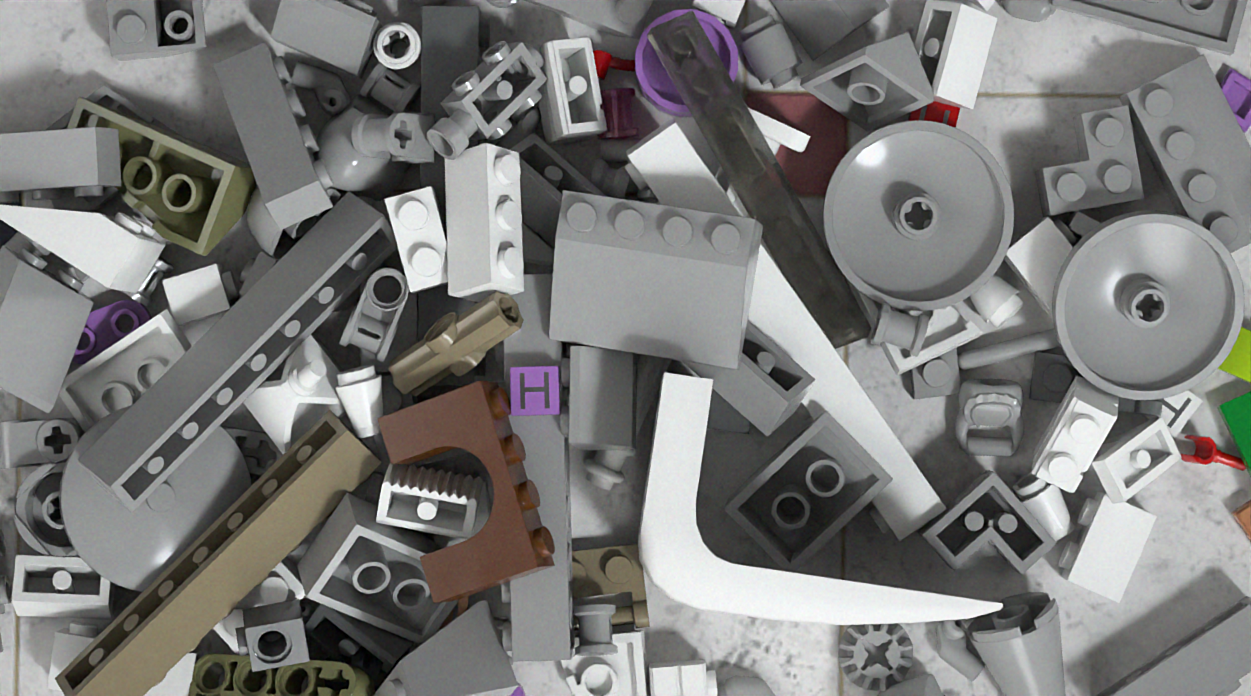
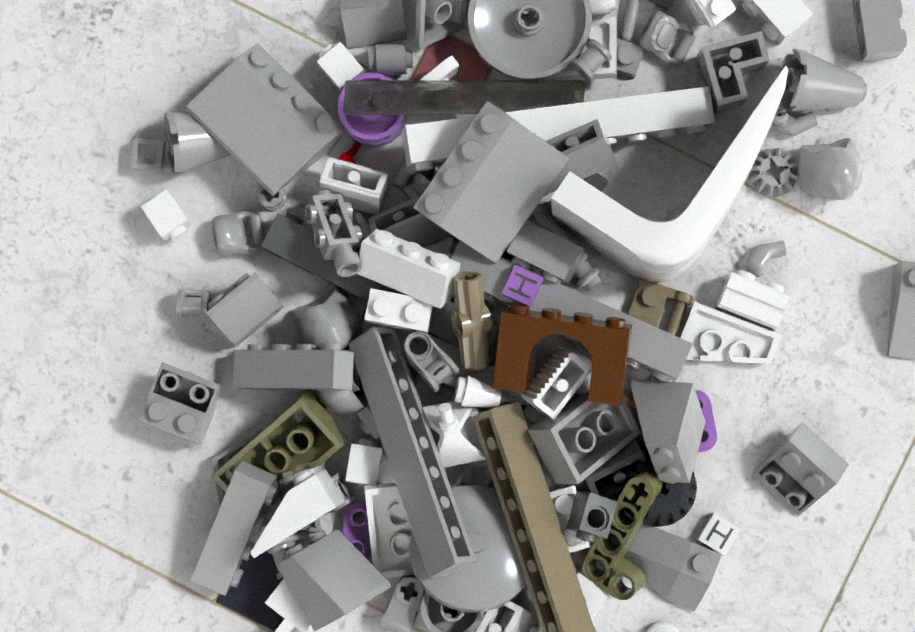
camera: 65 degrees left, 5 degrees down
light grey arm [291,61,350,116] -> none
light grey piece [351,113,435,163] -> none
light grey bush [360,62,421,113] -> none
white cone [373,22,421,69] -> none
light grey bush [573,604,618,656] -> none
clear pink bush [598,88,639,140] -> none
light grey slope [724,411,893,573] -> none
white cone [1013,473,1075,541] -> none

